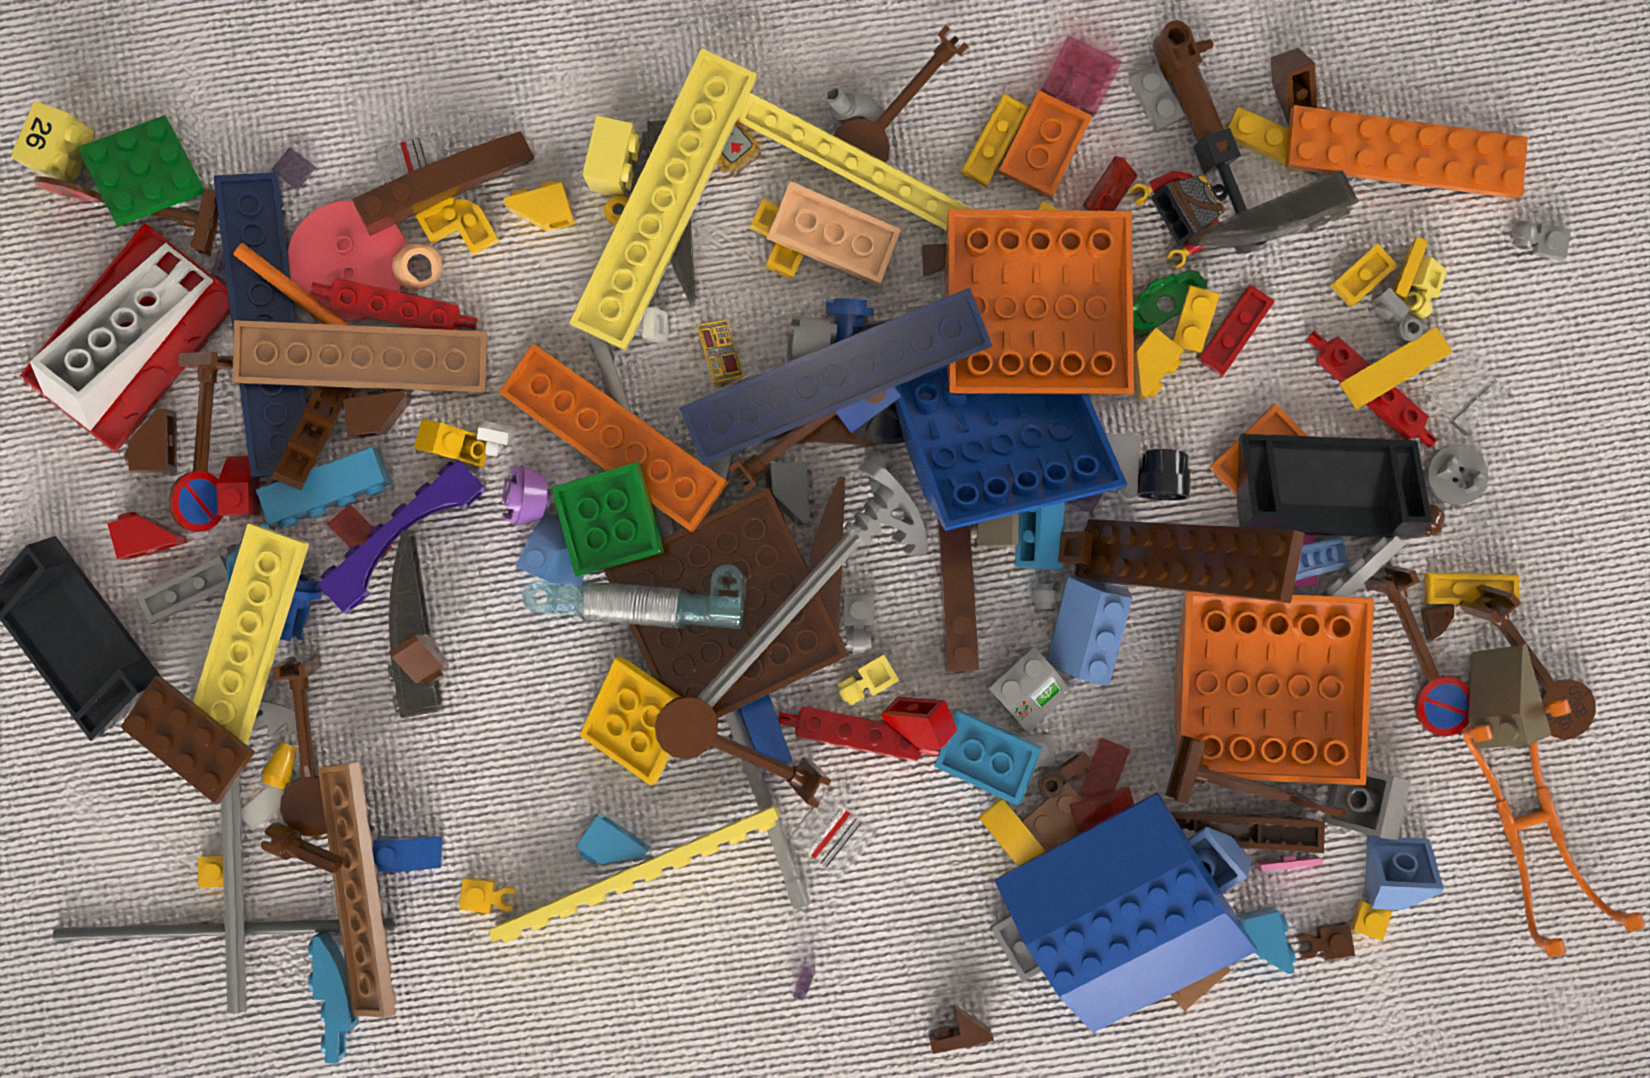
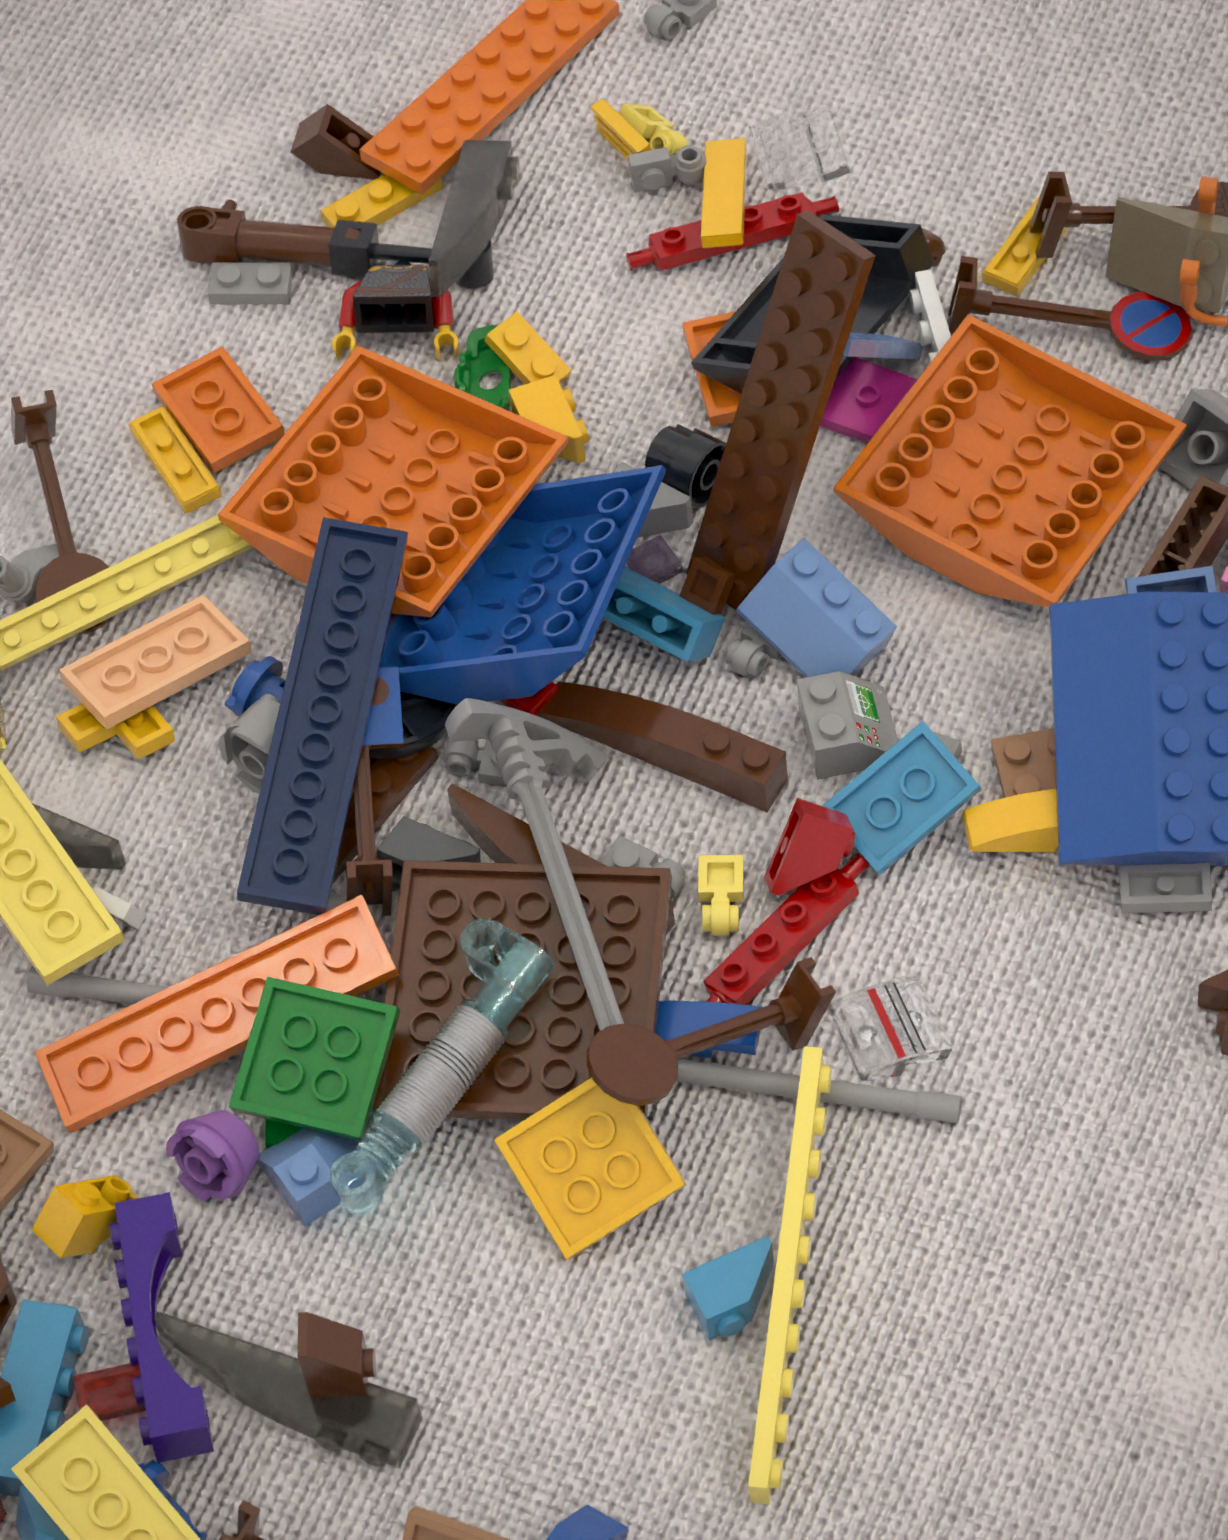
camera: 50 degrees left, 30 degrees down
yellow plate [459,877,516,913] -> none
white tile [477,421,516,456] -> none
slope [696,320,744,386] -> none
clear purple tile [793,961,815,1000] -> none
reddish brown tile [922,244,946,277] -> none
dark tan slope [970,514,1019,548] -> none
reddish brown plate [1037,751,1093,798] -> none
clear pink plate [1041,35,1122,118] -> none
clear red plate [1069,787,1134,834] -> none
clear red plate [1078,737,1130,807] -> none
clear red plate [1082,156,1138,211] -> none
reddish brown piece [1165,735,1347,817] -> none
red tile [1197,284,1275,376] -> none
yellow plate [1330,243,1398,308] -> none
reddish brown tile [1420,604,1454,640] -> none
light grey plate [1425,445,1489,505] -> none

